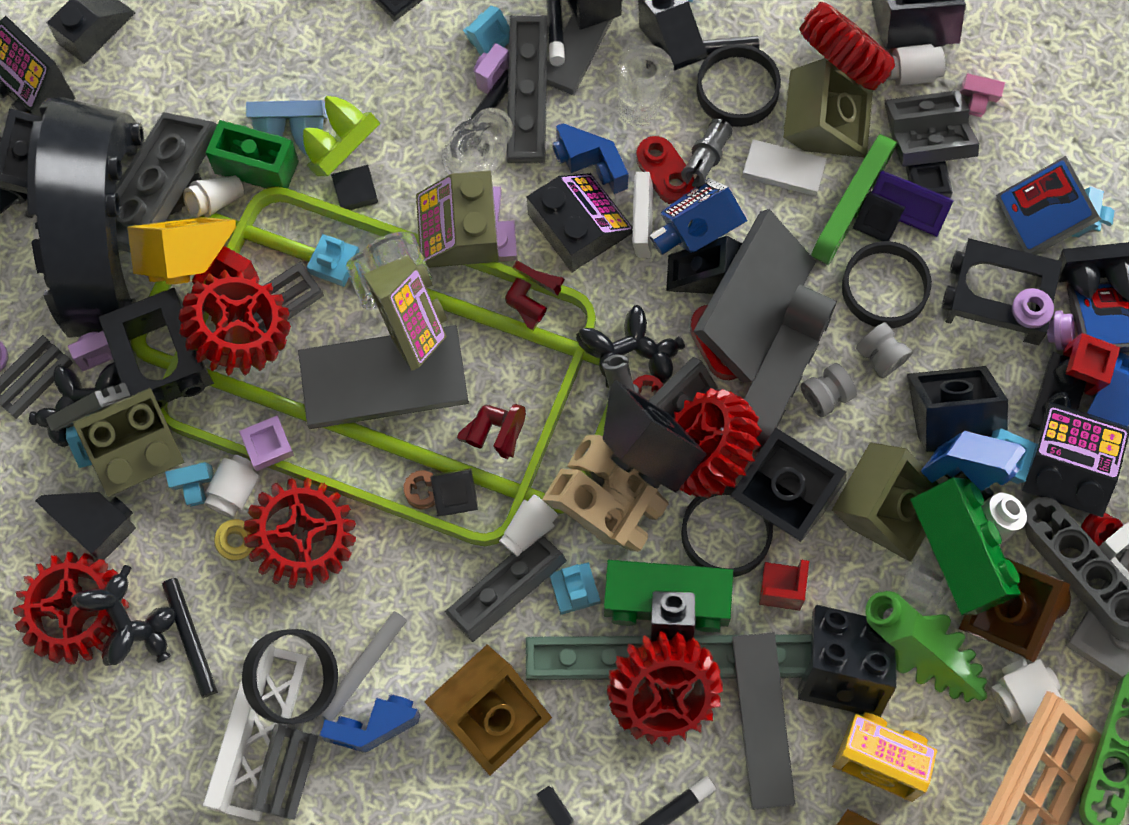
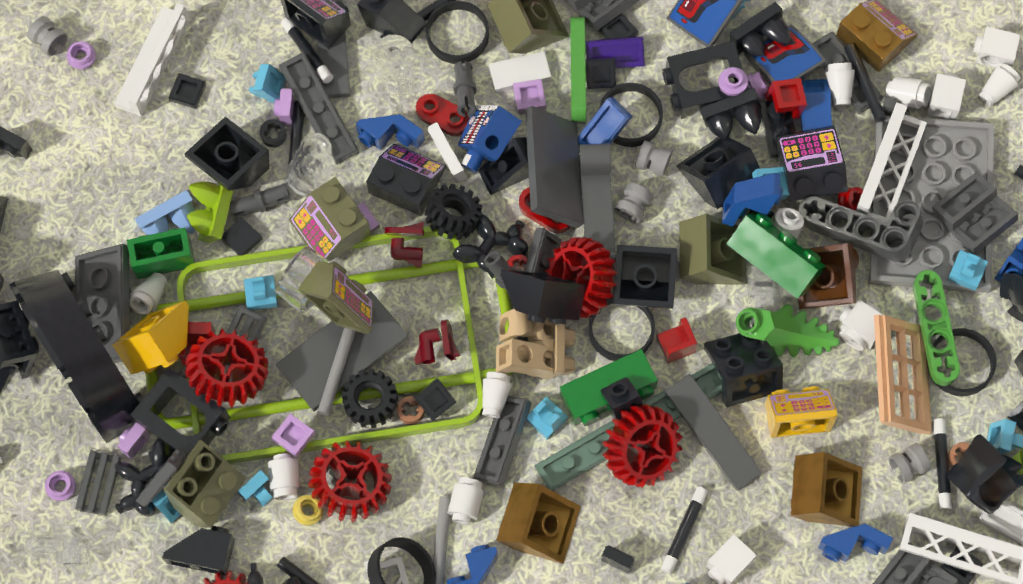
camera: 30 degrees left, 0 degrees up
none -> black slope [184,116,270,191]
none -> dark grey pin [230,183,291,219]
none -> black bush [259,119,287,148]
none -> light grey bar [317,328,356,416]
none -> black tyre [342,369,398,428]
none -> black tyre [425,184,482,240]
none -> white brick [447,477,484,525]
none -> lavender plate [513,79,546,114]
none -> tile [578,97,633,145]
none -> black tile [699,88,762,140]

